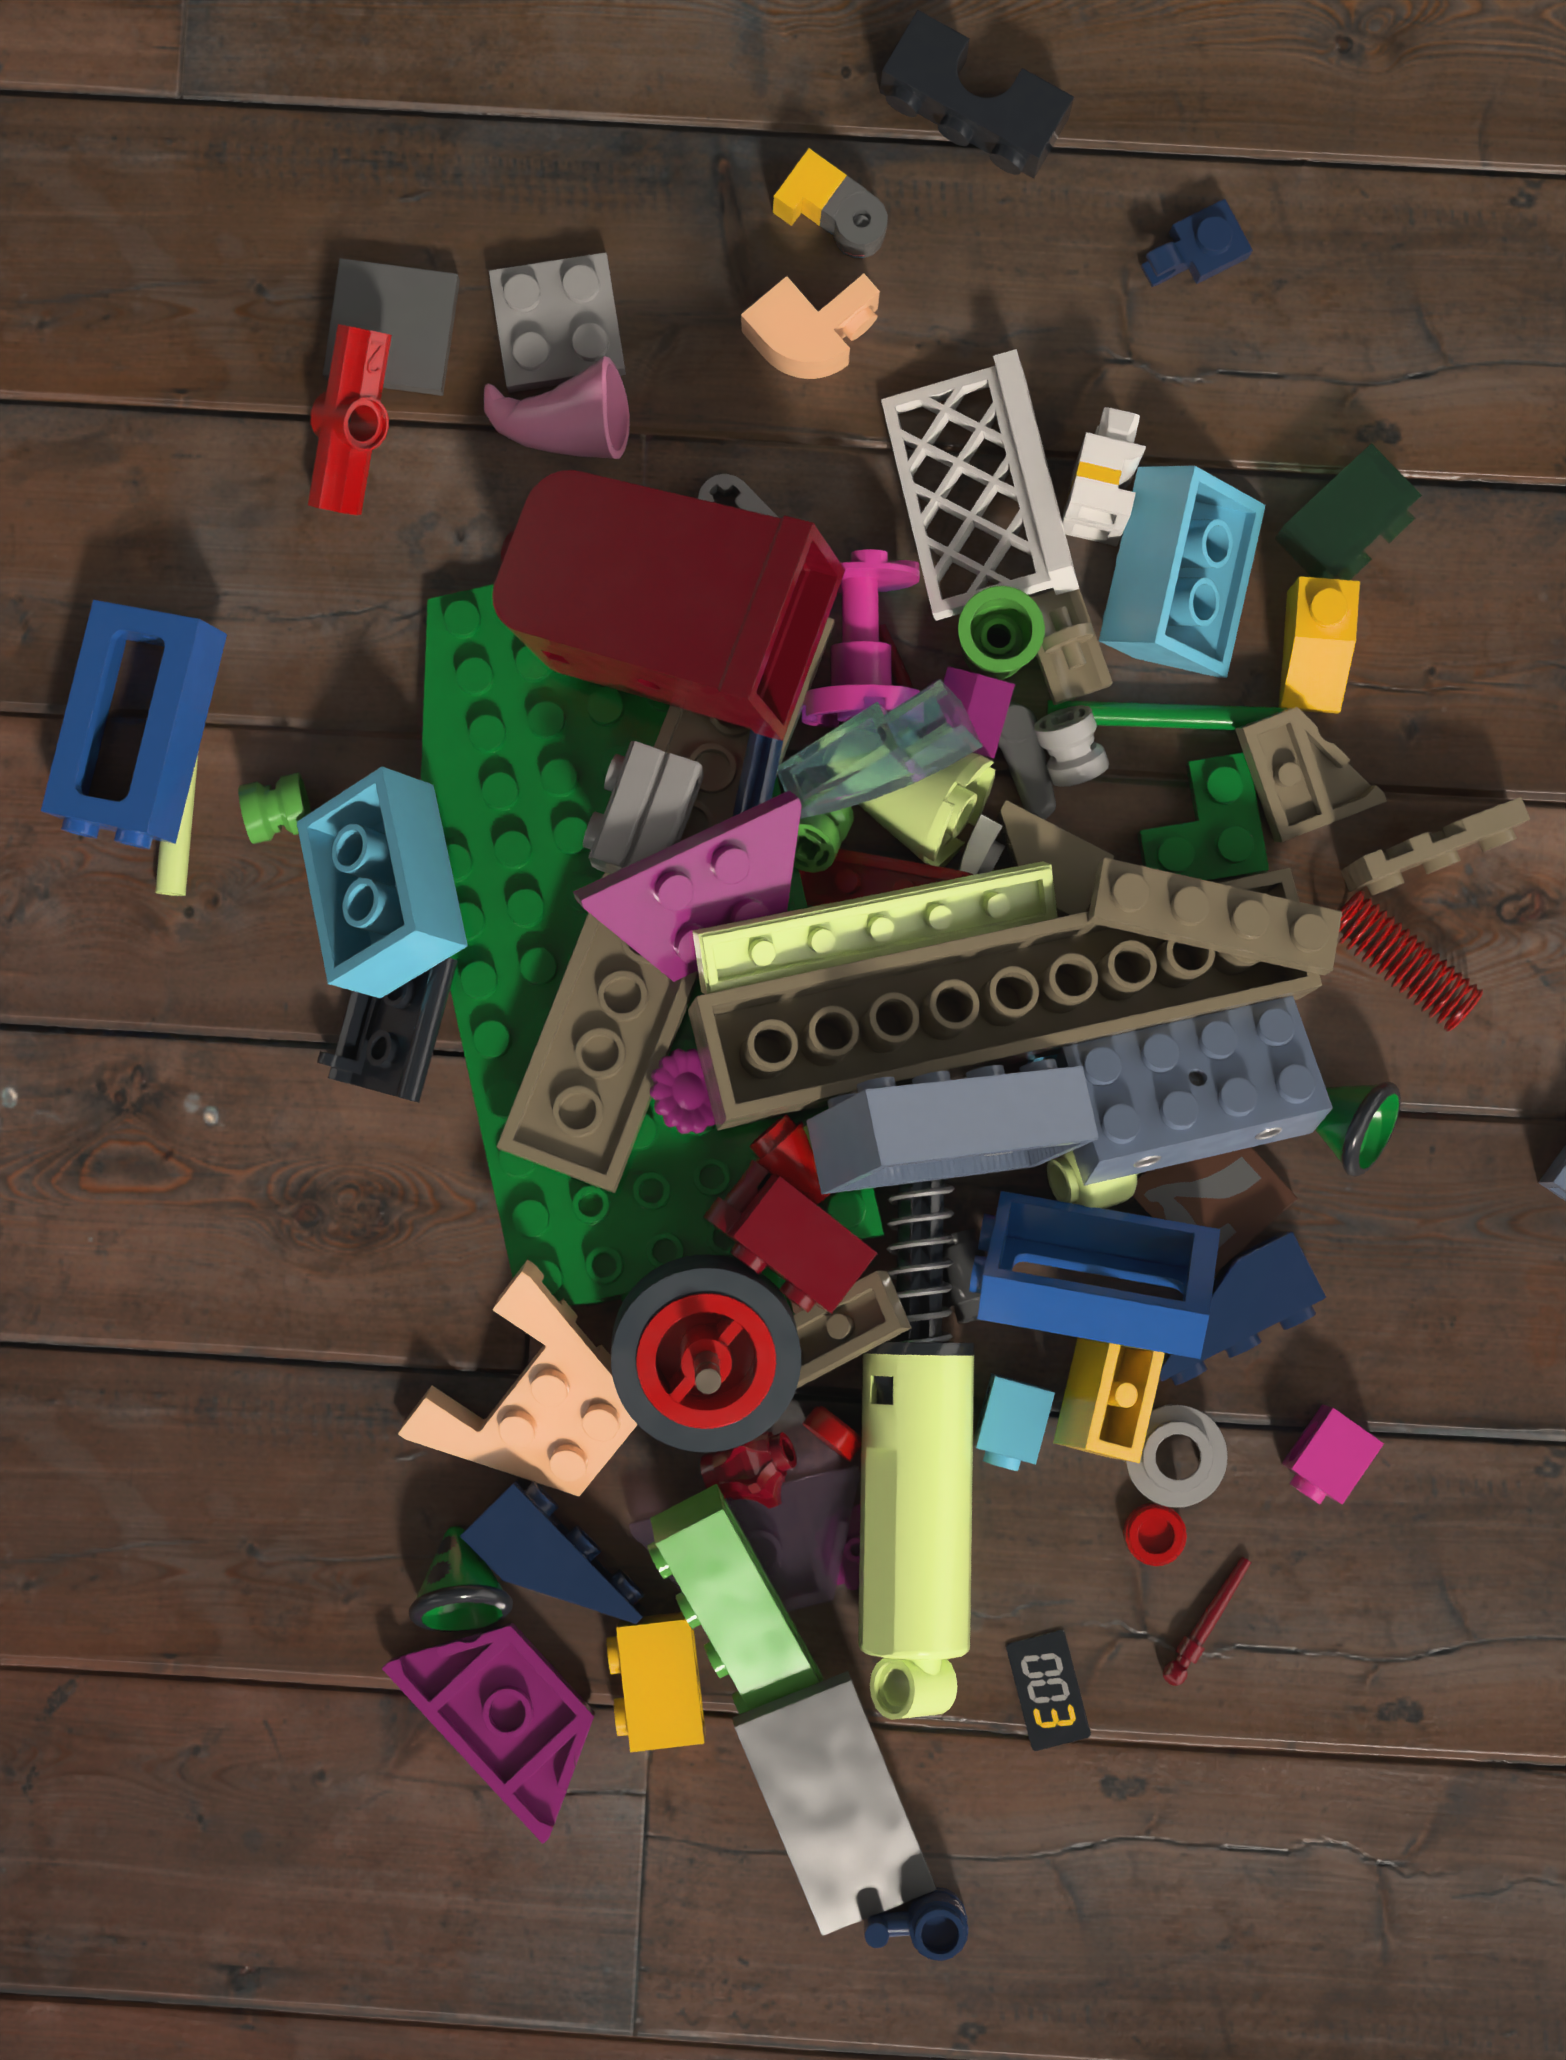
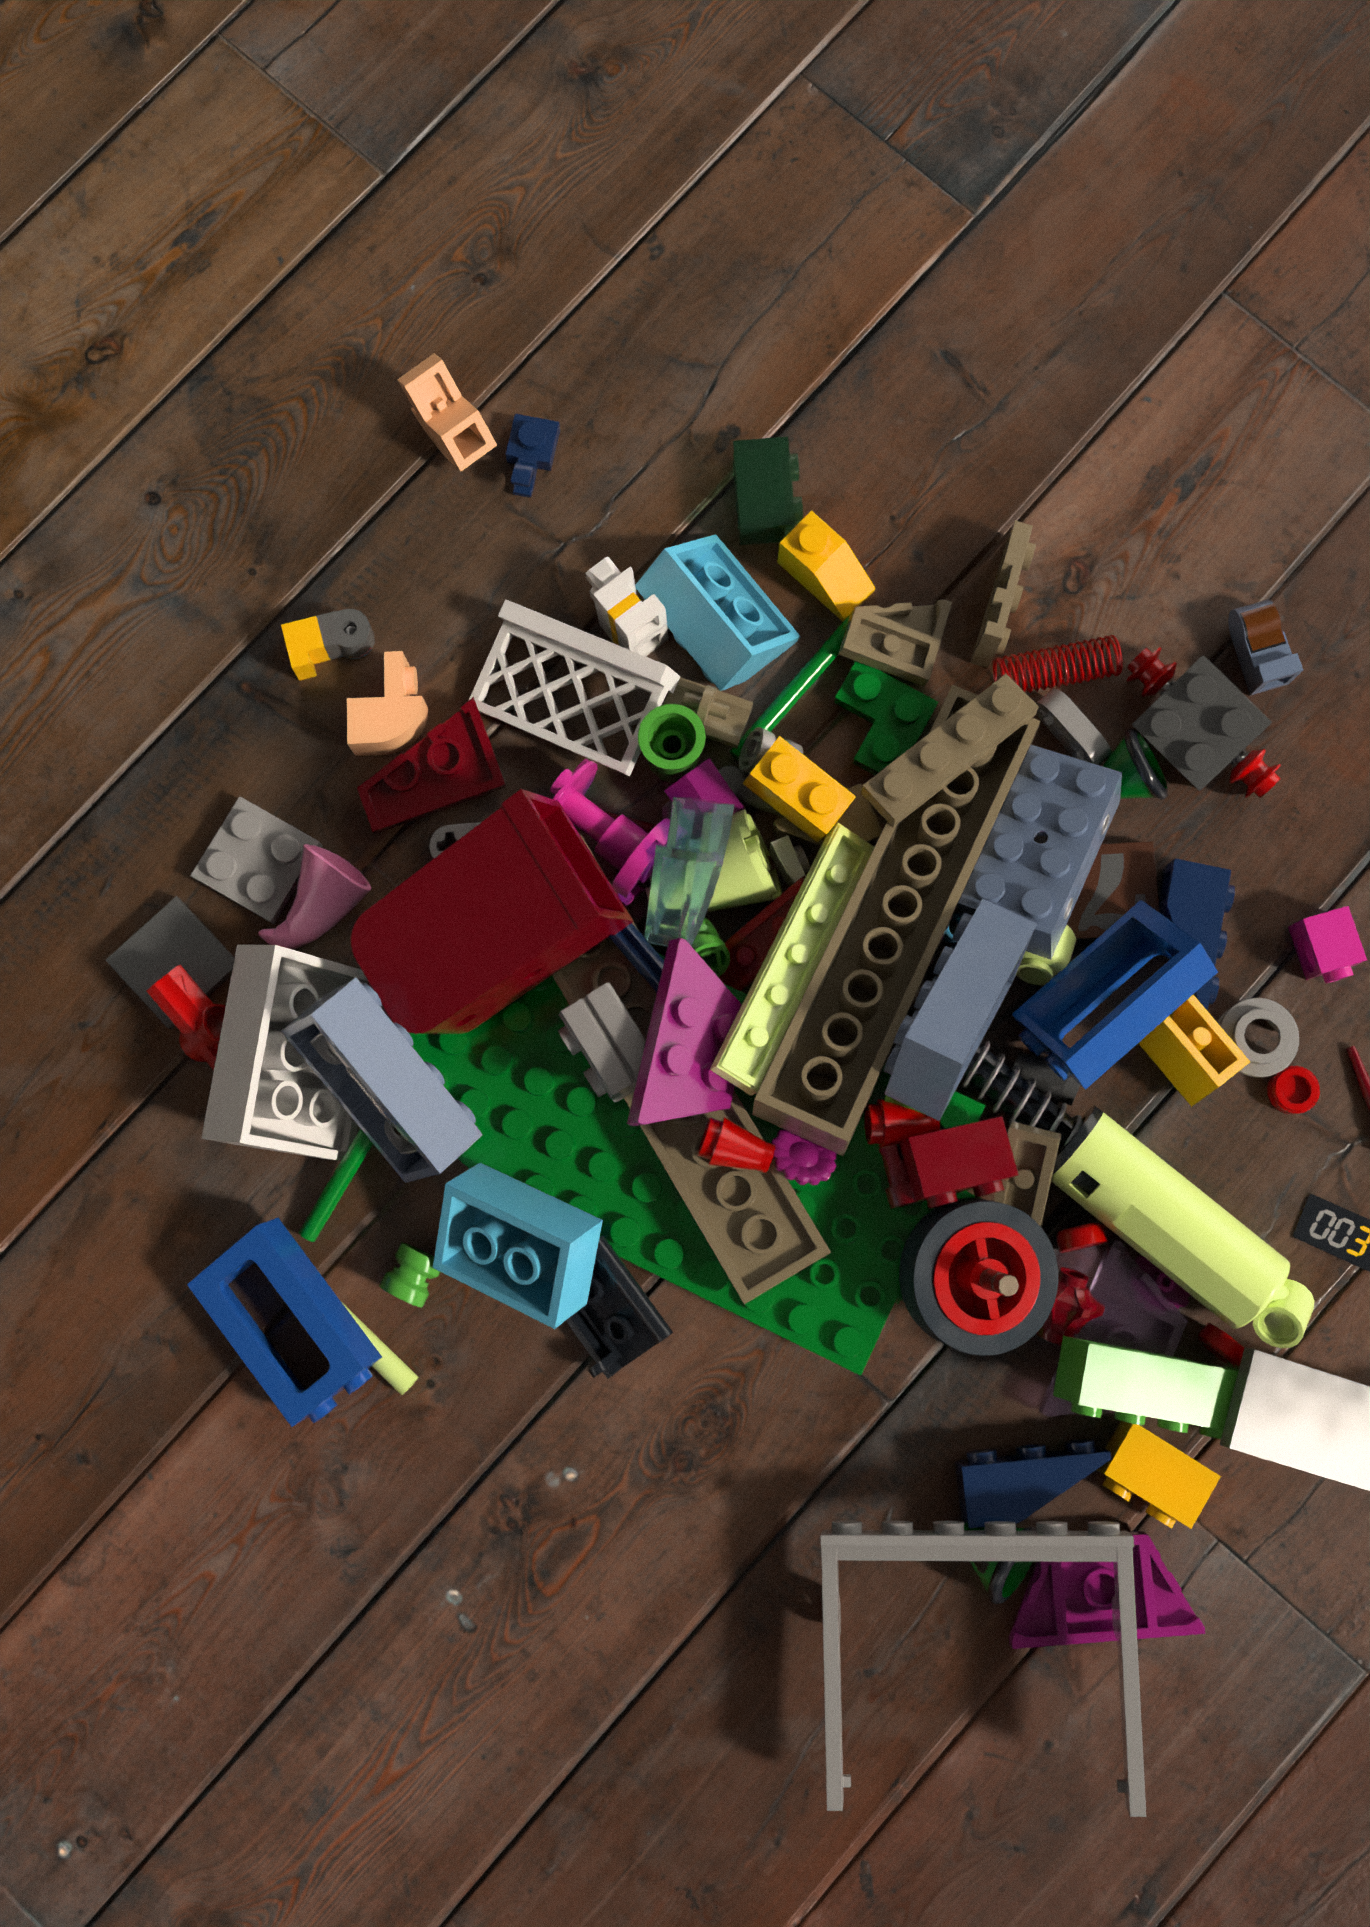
camera: 50 degrees left, 5 degrees down
light nougat wing [398,1260,638,1496] -> none
black arch [880,10,1074,179] -> none
medium azure brick [973,1373,1055,1471] -> none
none -> white slope [201,945,369,1161]
none -> piece [281,977,483,1183]
none -> green bar [298,1128,373,1242]
none -> dark red wing [357,697,506,834]
none -> light nougat brick [397,353,497,471]
none -> red cone [697,1117,776,1173]
none -> yellow brick [743,736,856,842]
none -> light grey piece [821,1521,1146,1817]
none -> light grey beam [1036,688,1111,765]
none -> dark grey brick [1126,647,1281,798]
none -> red tile [1197,1323,1244,1368]

